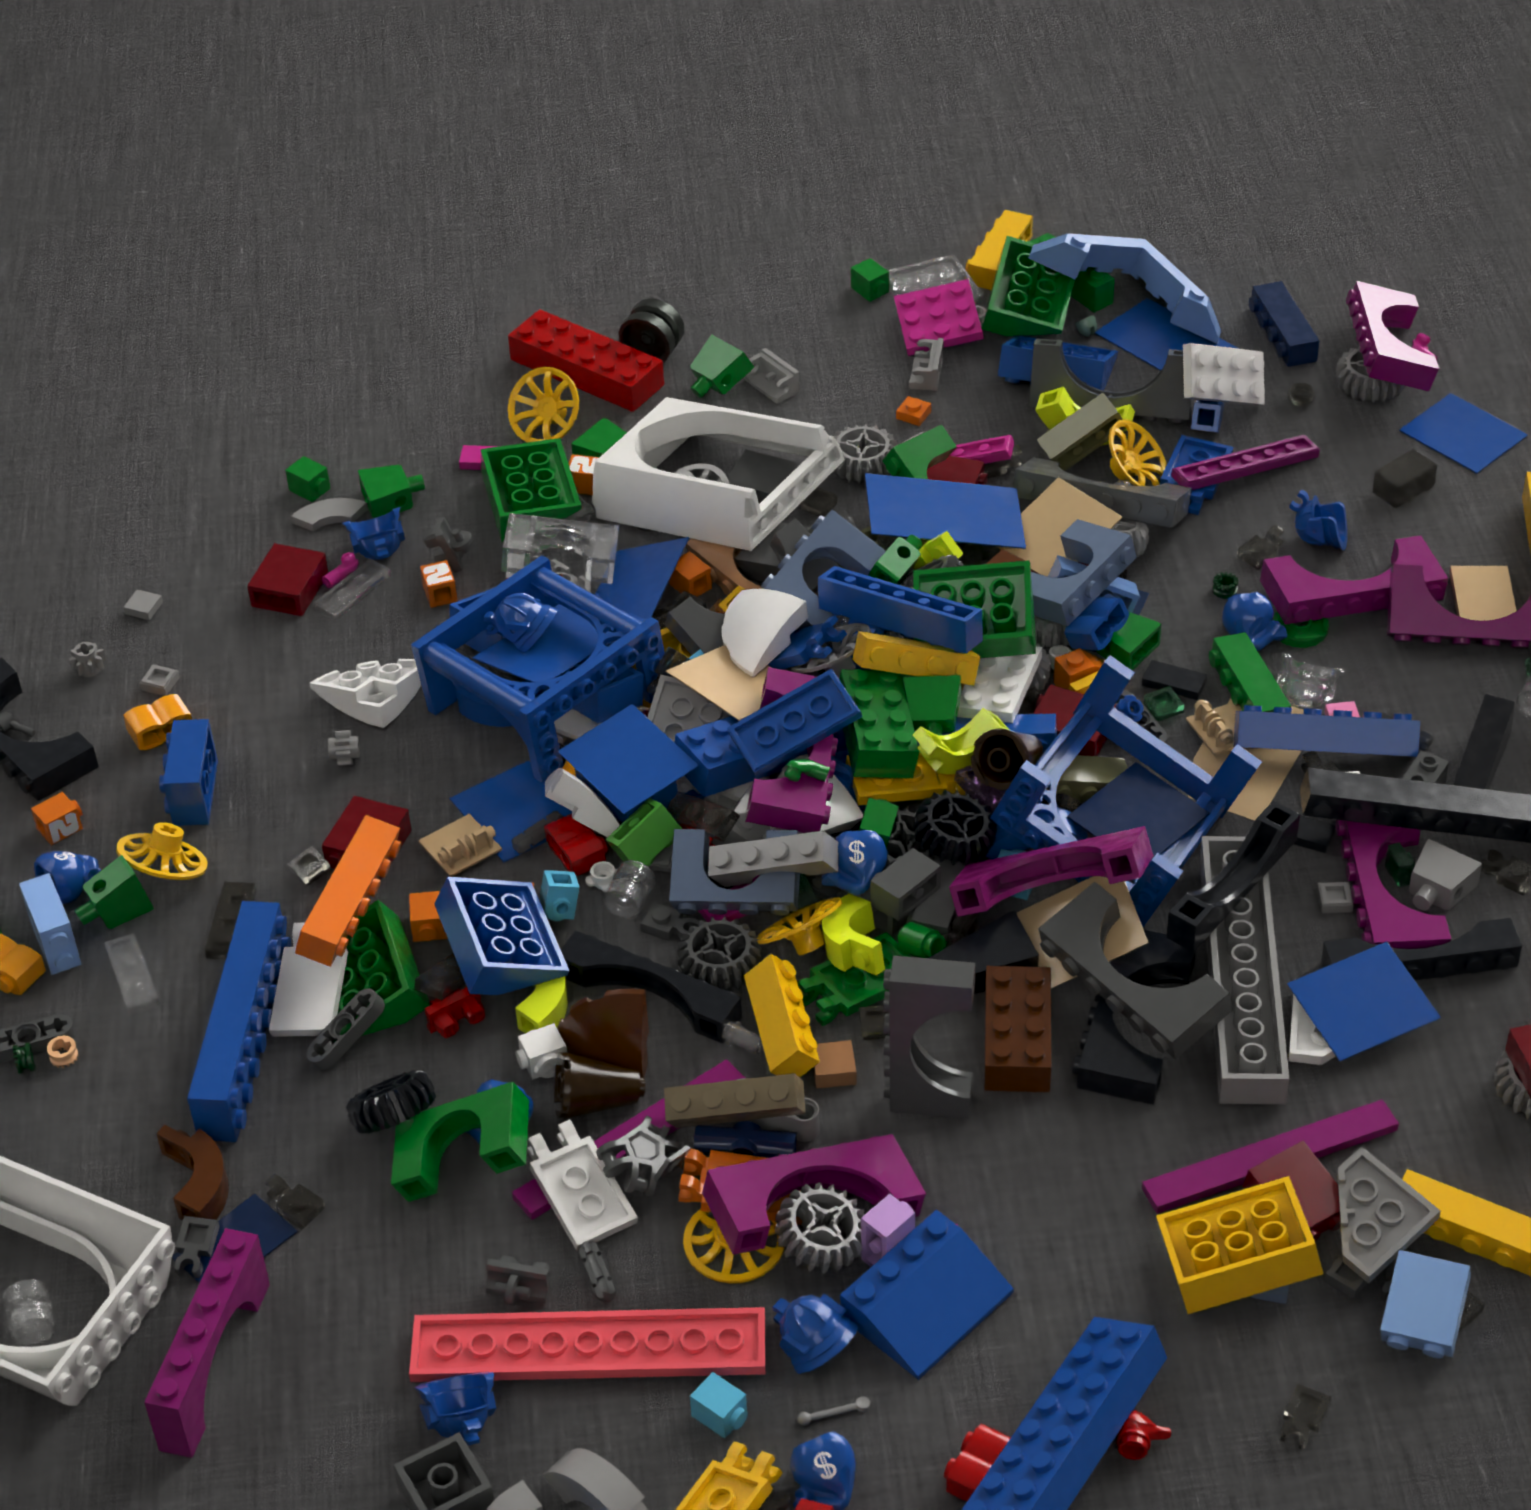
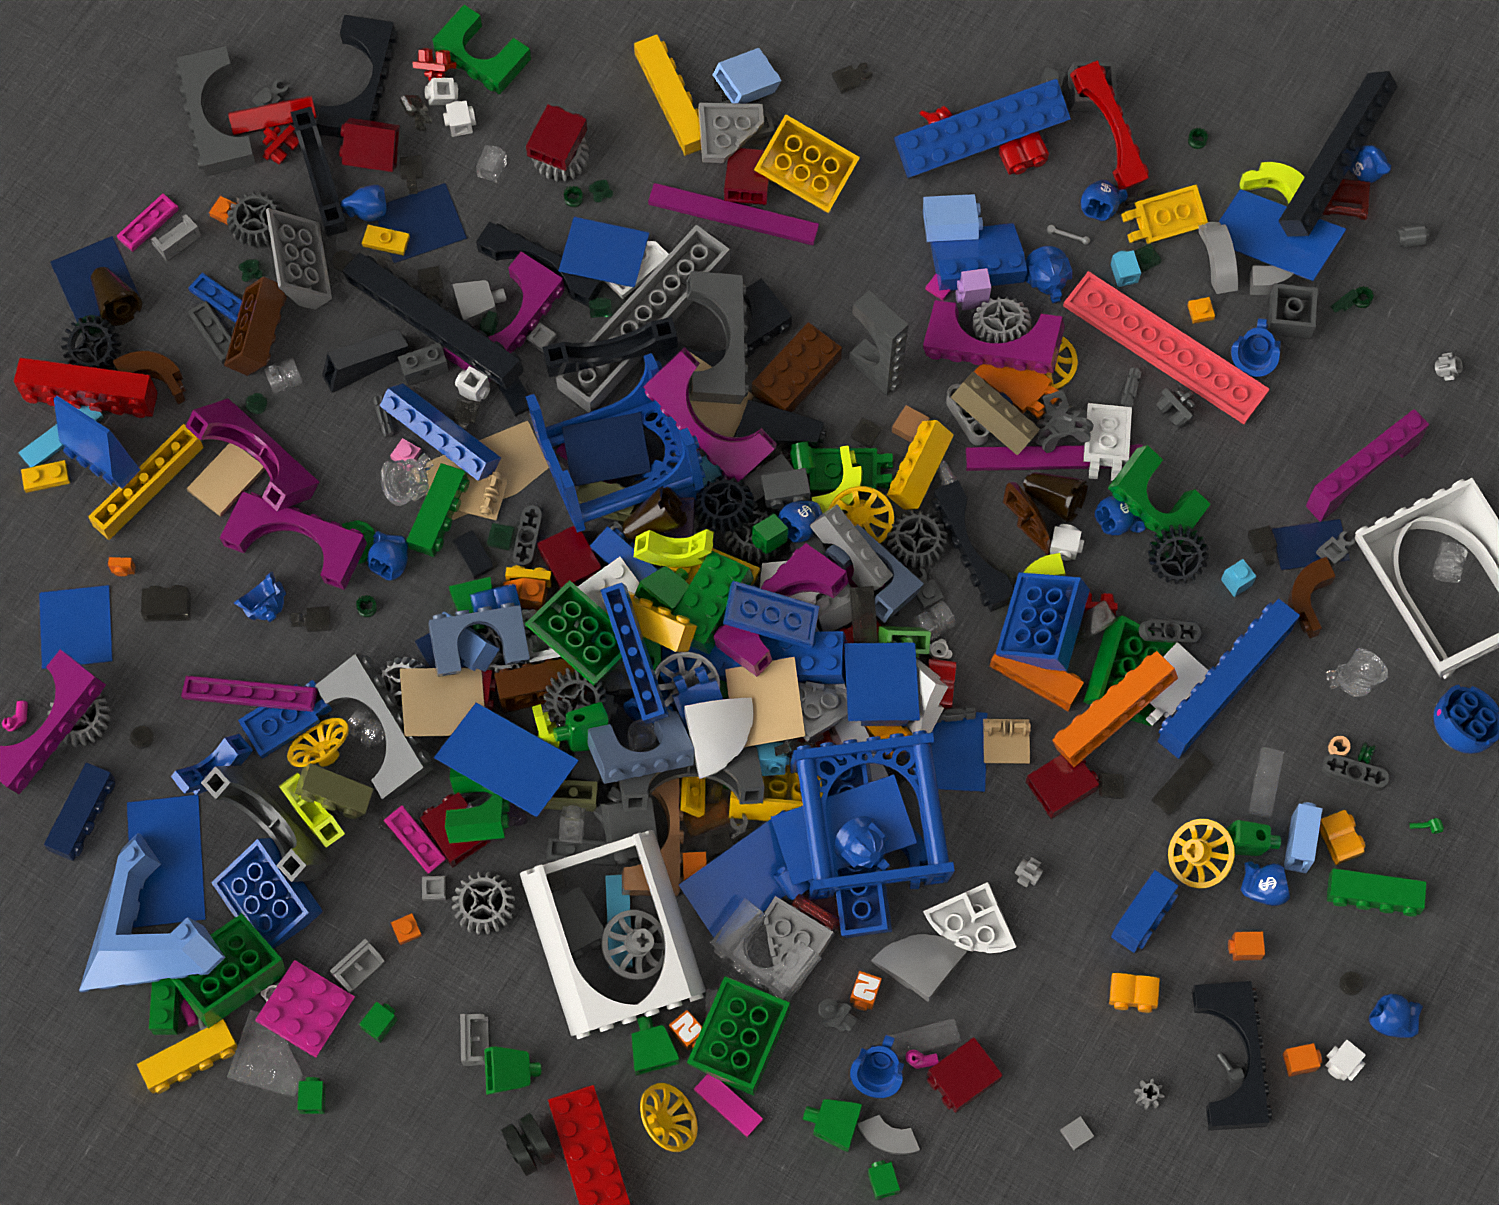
camera: 145 degrees left, 25 degrees up
light grey tile [139,664,180,696] -> none
medium azure brick [539,870,580,921] -> none
green arm [784,759,830,782] -> none
sand green hinge [1075,315,1098,337] -> none
blue plate [1116,695,1144,723] -> none
white plate [1183,343,1265,406] -> none
none -> orange plate [108,557,135,576]
none -> green brick [359,1002,398,1043]
none -> dark green bush [563,185,583,208]
none -> clear green plate [588,179,613,203]
none -> clear green plate [589,298,612,318]
none -> light grey brick [871,934,968,1002]
none -> light blue brick [923,194,983,242]
none -> clear green plate [1134,243,1161,273]
none -> light orange plate [1187,297,1215,324]
none -> medium azure brick [1221,559,1257,597]
none -> clear helmet [1326,648,1388,697]

